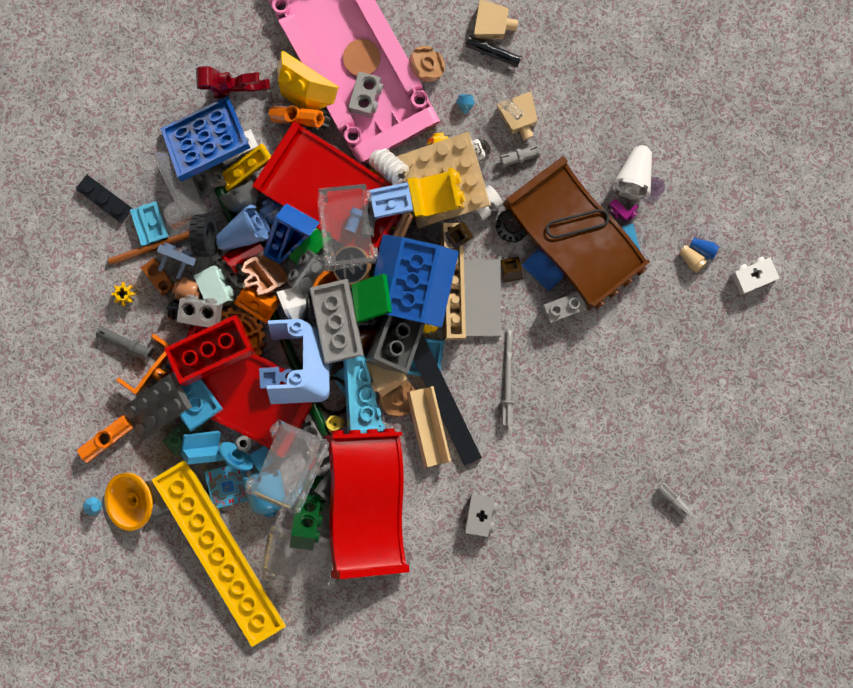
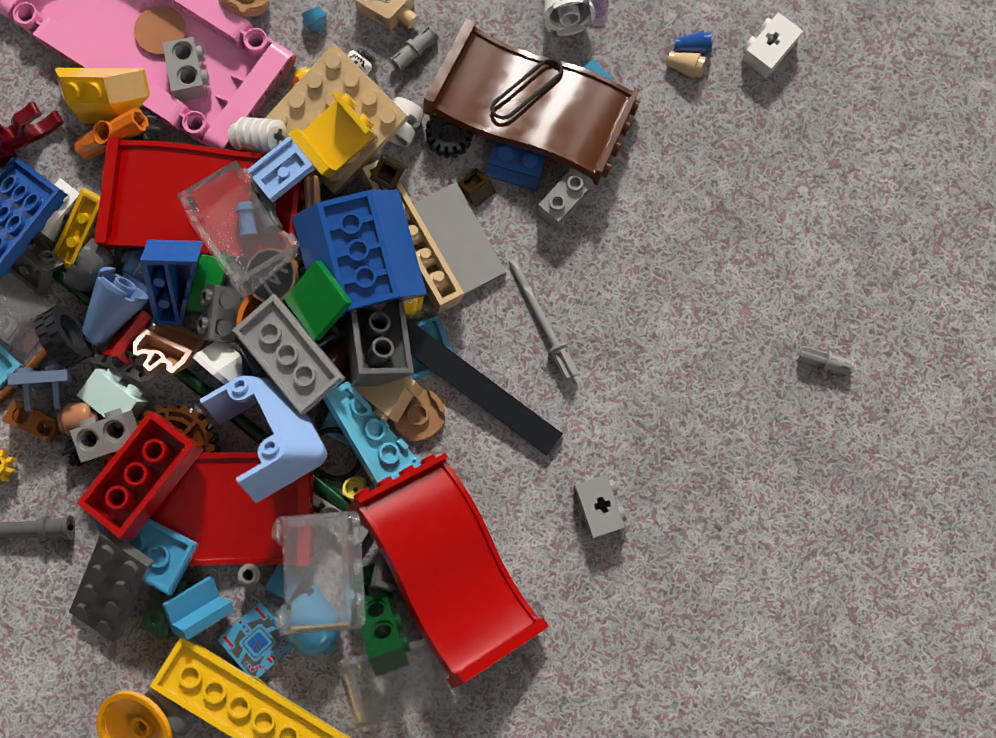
camera: 30 degrees left, 5 degrees down
orange piece [77,415,134,463] -> none
orange piece [116,333,170,397] -> none
dark azure dish [219,442,253,471] -> none
orange panel [234,286,280,324] -> none
medium blue plate [259,367,293,388] -> none
tan panel [406,386,451,468] -> none
magenta bracket [608,199,639,222] -> none

